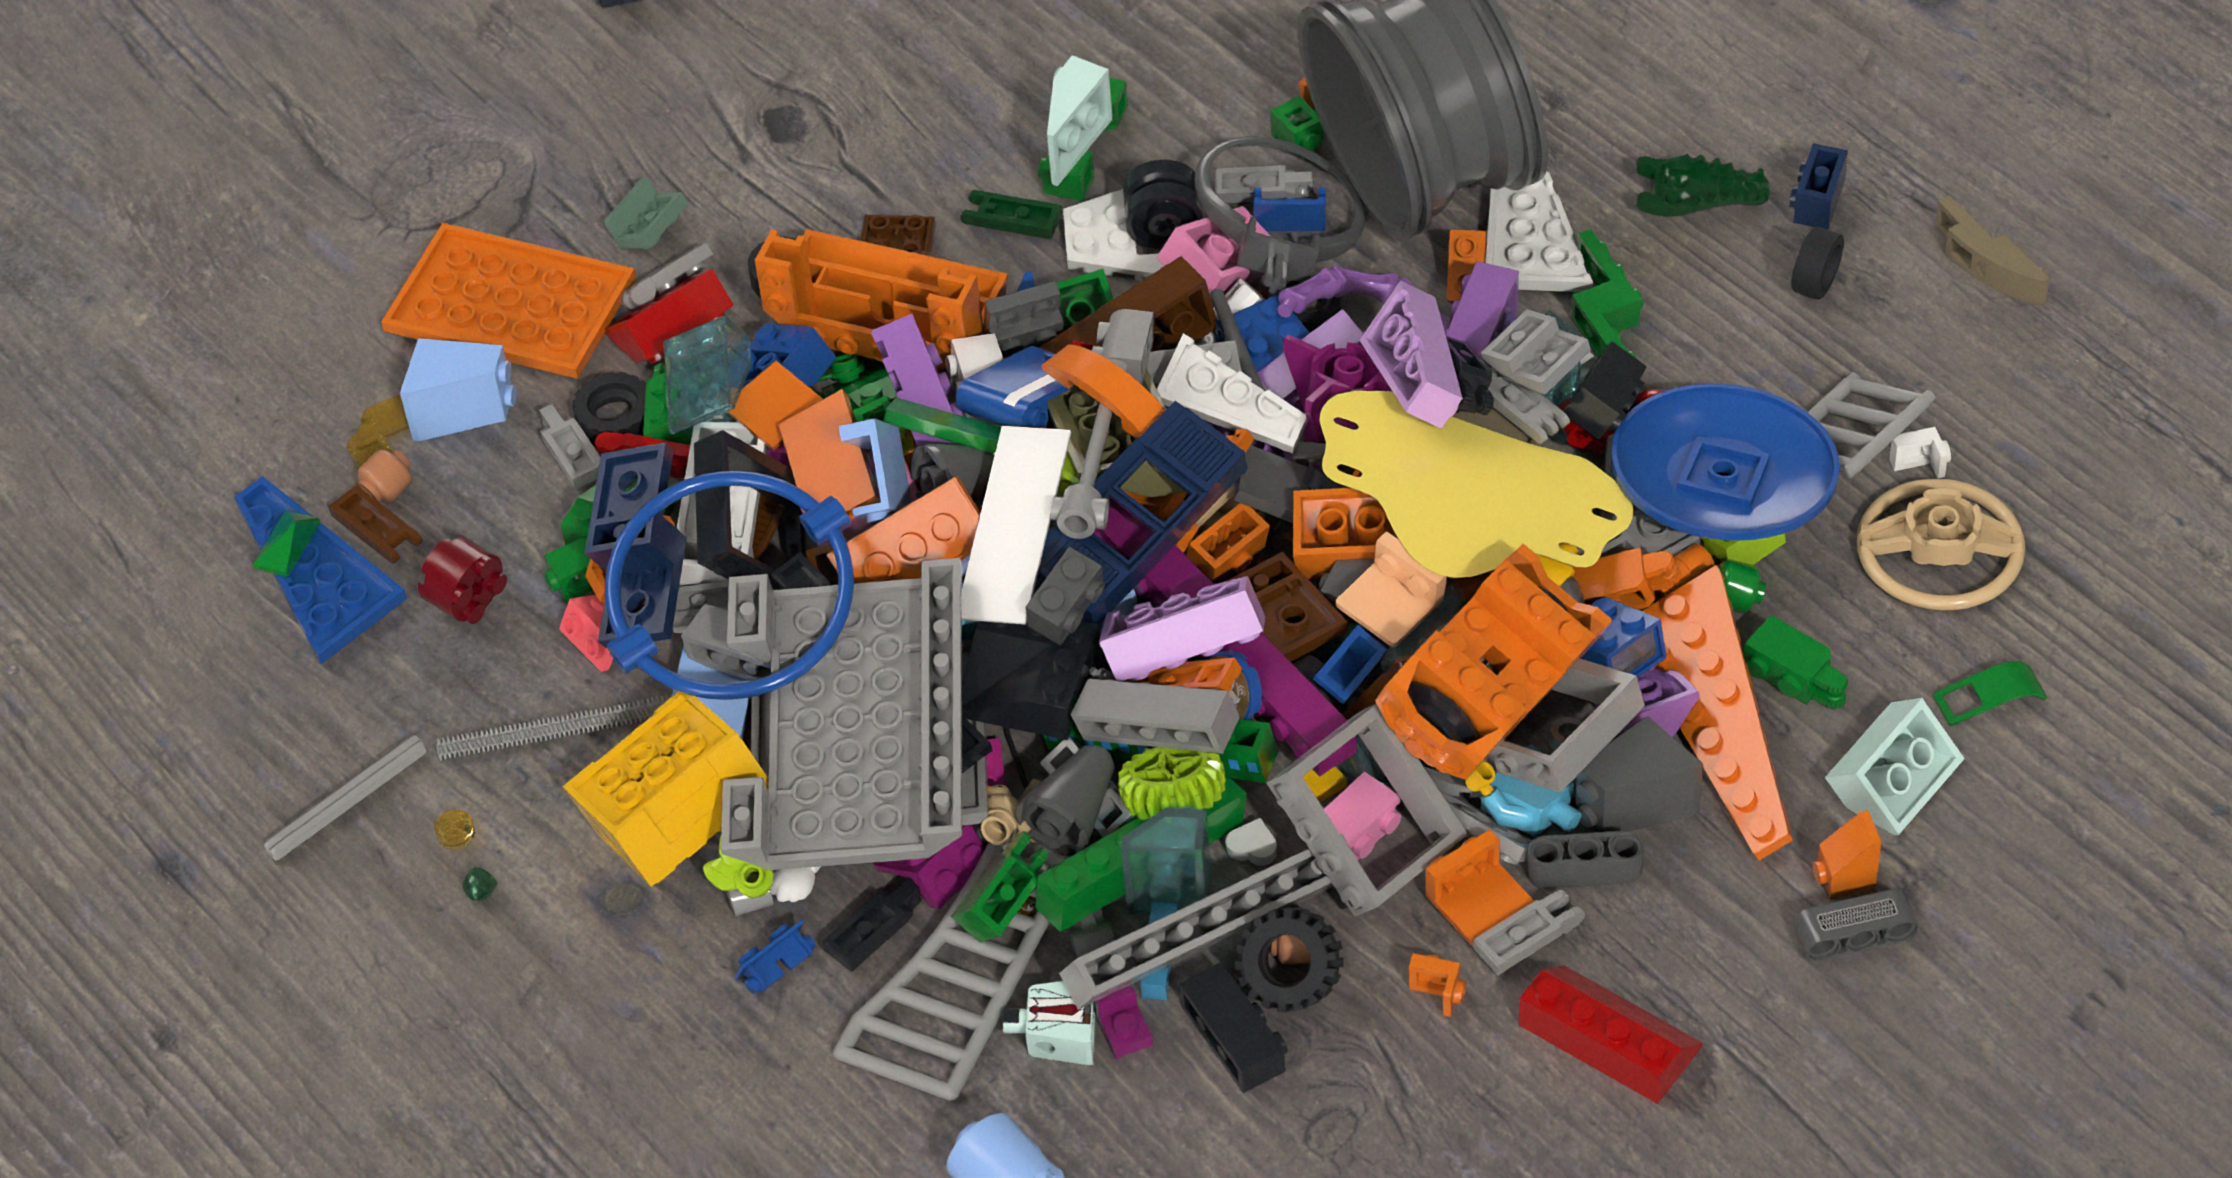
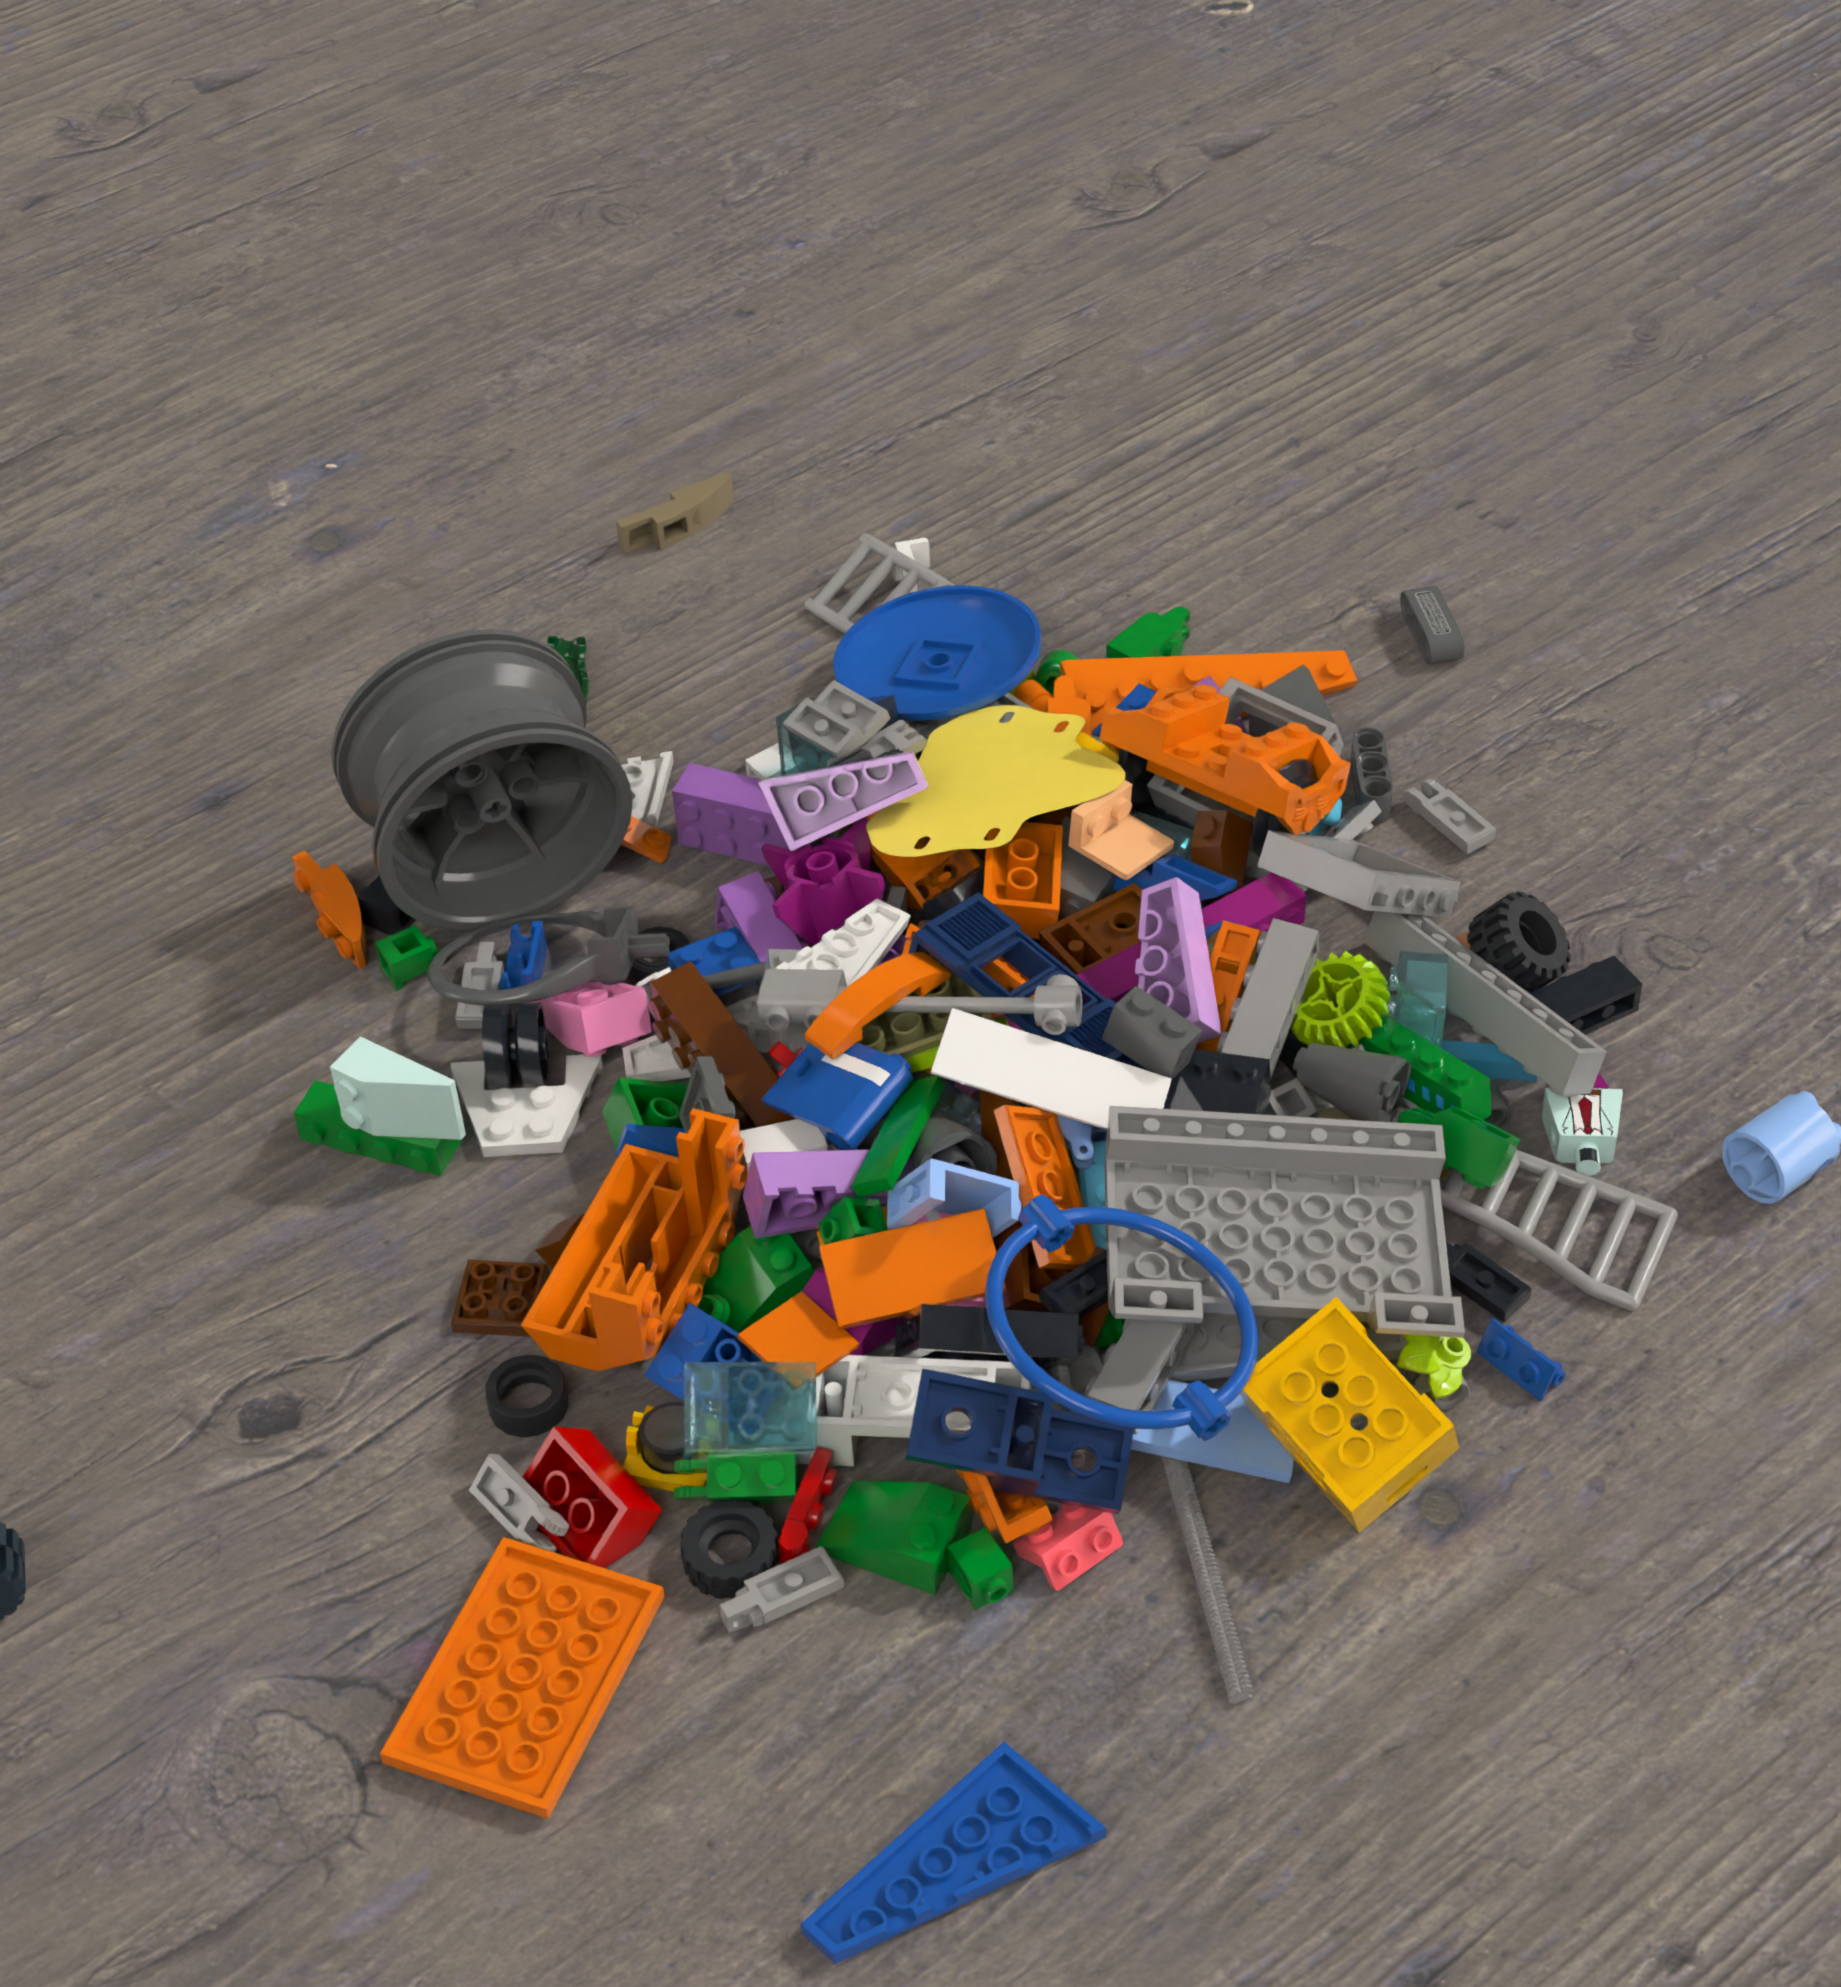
camera: 90 degrees left, 5 degrees down
green slope [253,510,320,577] -> none
light grey axle [263,735,426,861] -> none
reddish brown hinge [329,485,423,564] -> none
clear yellow tile [347,395,409,469] -> none
nougat head [357,449,412,503] -> none
light blue slope [400,338,517,442] -> none
dark red brick [418,534,507,624] -> none
clear yellow tile [434,810,476,849] -> none
clear green hinge [462,867,498,901] -> none
sand green bracket [604,178,688,249] -> none
dark green hinge [960,190,1062,239] -> none
medium lavender animal [1278,265,1450,327] -> none
bright pink brick [1324,771,1401,860] -> none
orange bracket [1409,953,1466,1017] -> none
orange bracket [1425,829,1534,946] -> none
red slope [1519,965,1703,1104] -> none
green bracket [1571,229,1644,359] -> none
dark blue brick [1789,143,1848,230] -> none
black tyre [1791,226,1844,300] -> none
orange slope [1813,810,1882,899] -> none
light aqua slope [1825,698,1965,835] -> none
tan piece [1856,478,2025,611] -> none
green piece [1934,661,2047,726] -> none

